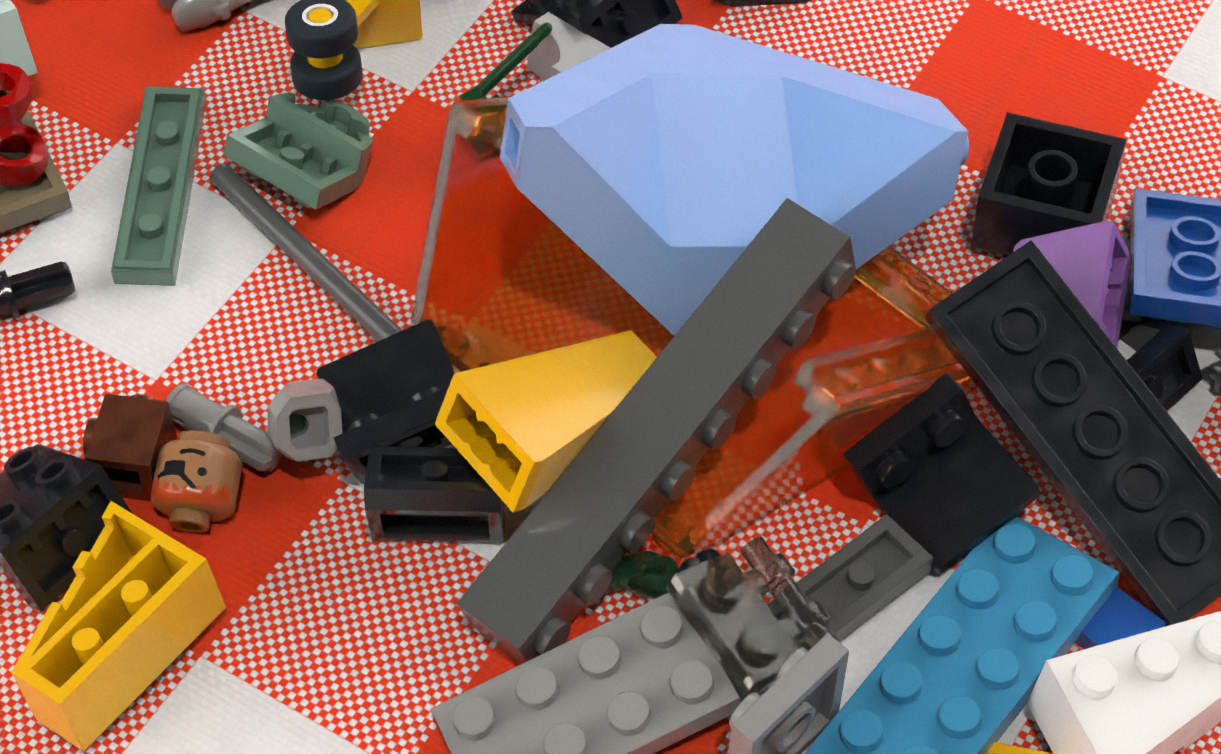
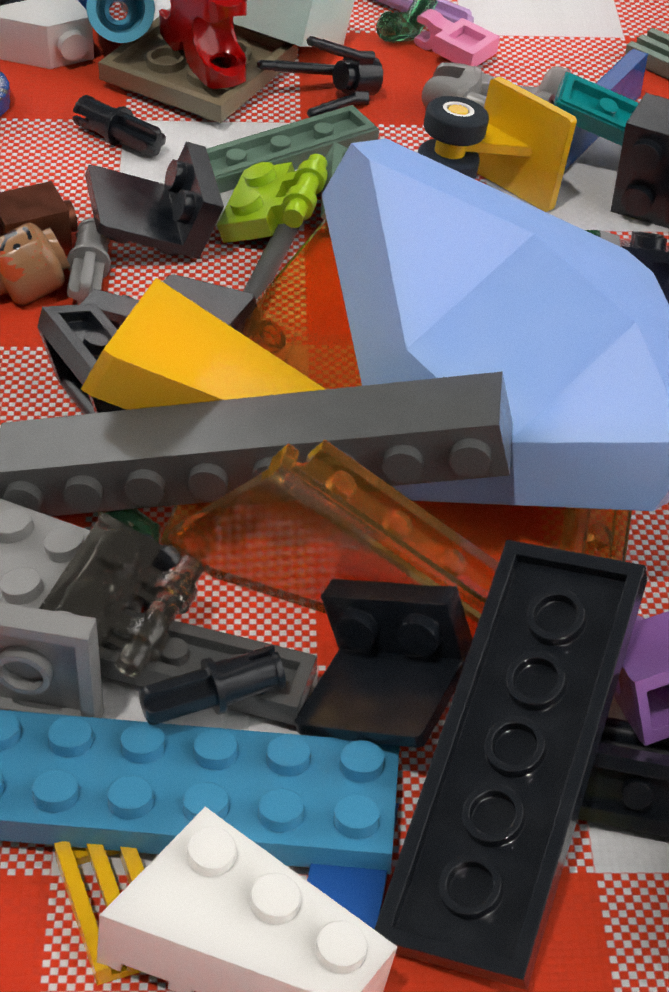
camera: 55 degrees right, 10 degrees down
light grey rock [265,379,342,462] -> none
none -> black bracket [85,141,224,259]
none -> black axle [139,644,286,725]
none -> lime plate [217,153,328,243]
none -> black plant [257,36,383,117]

